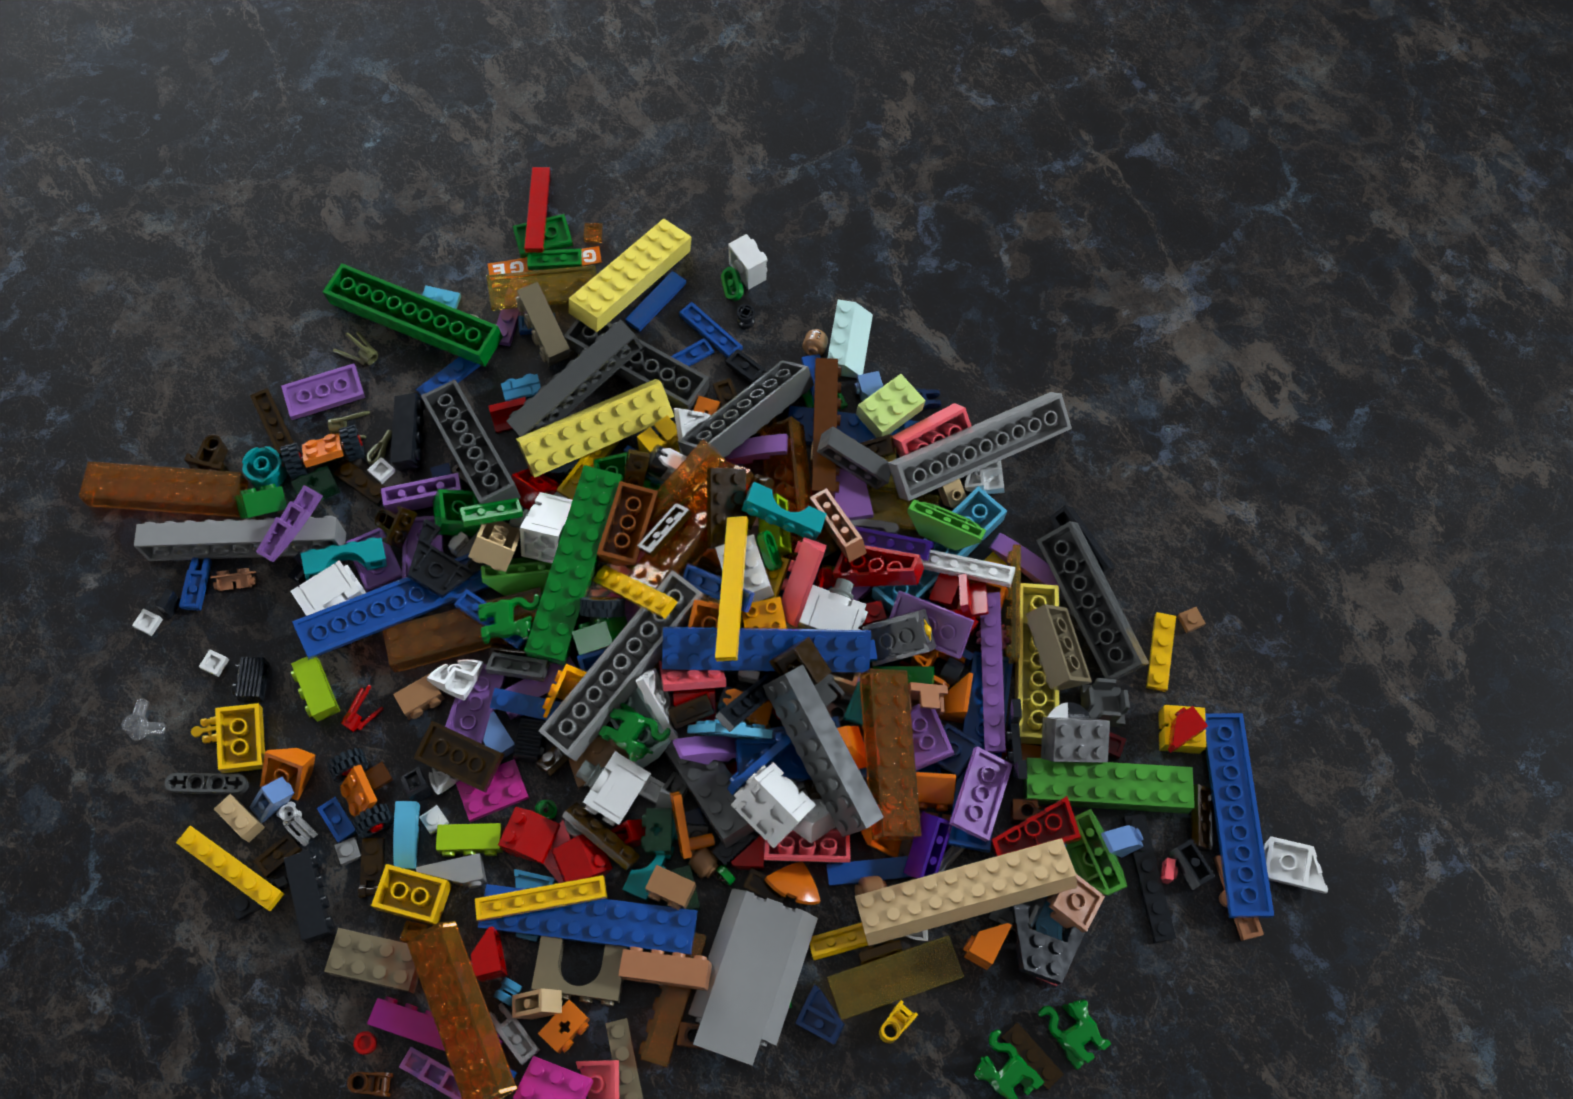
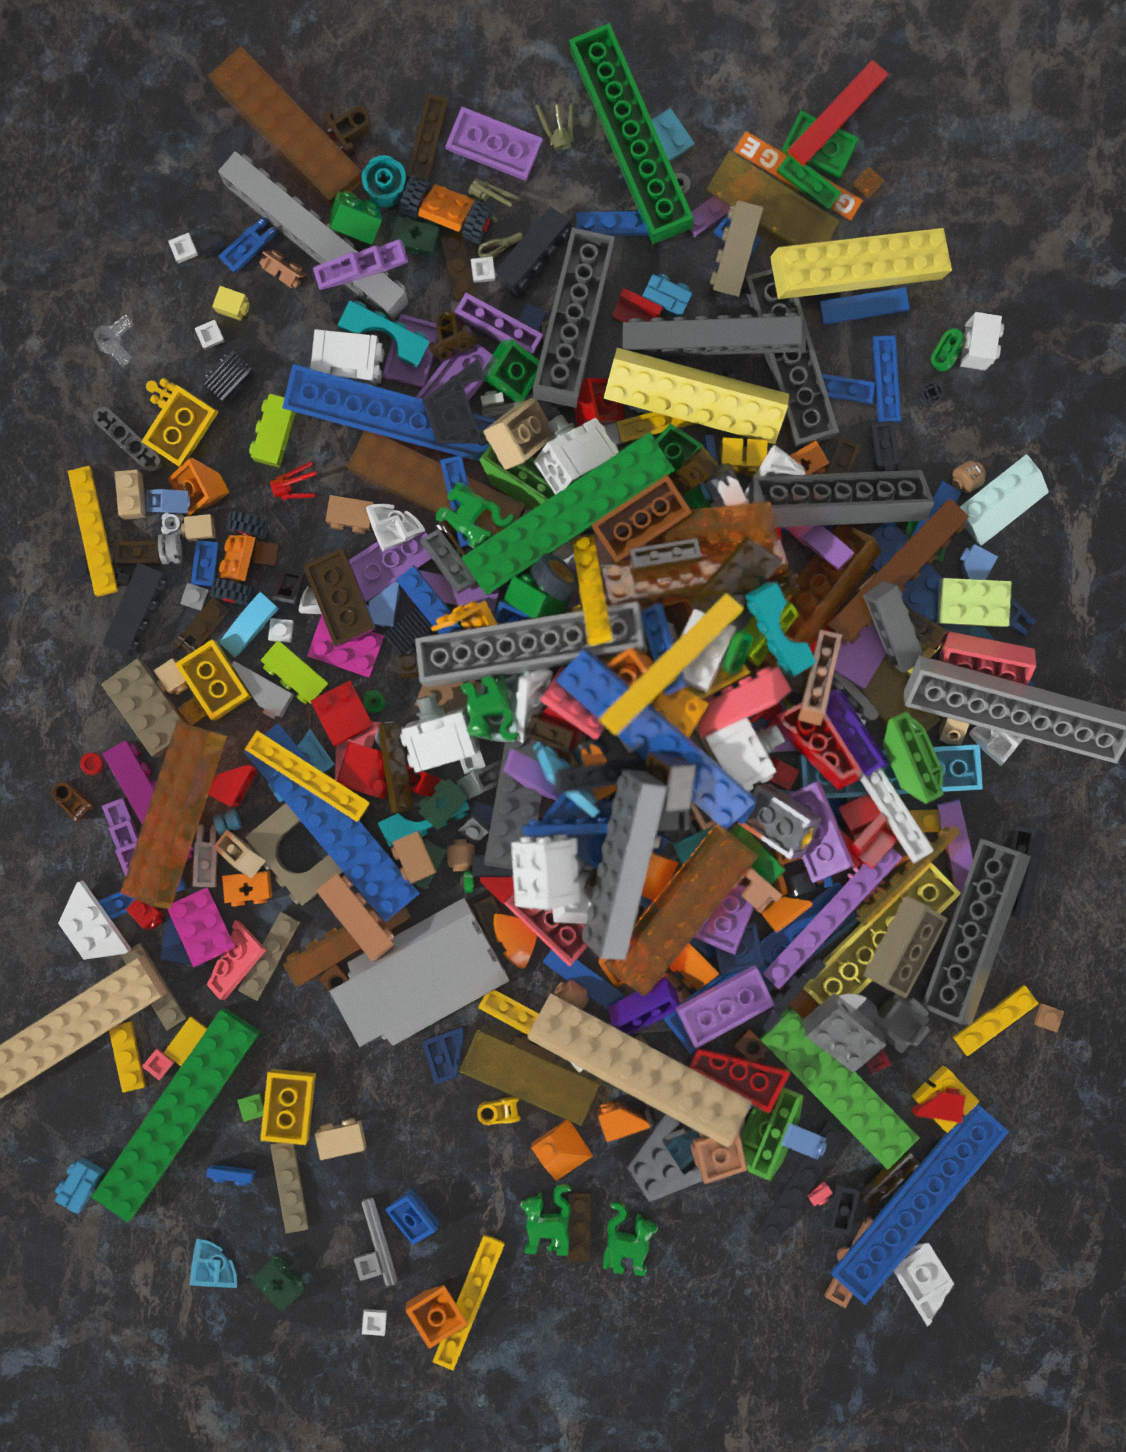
camera: 40 degrees right, 20 degrees up
green plate [459,498,523,527] -> none
orange piece [670,791,715,859] -> none
none -> tan brick [154,658,188,695]
none -> tan brick [181,514,216,542]
none -> light yellow brick [213,286,249,321]
none -> orange slope [531,1118,593,1181]

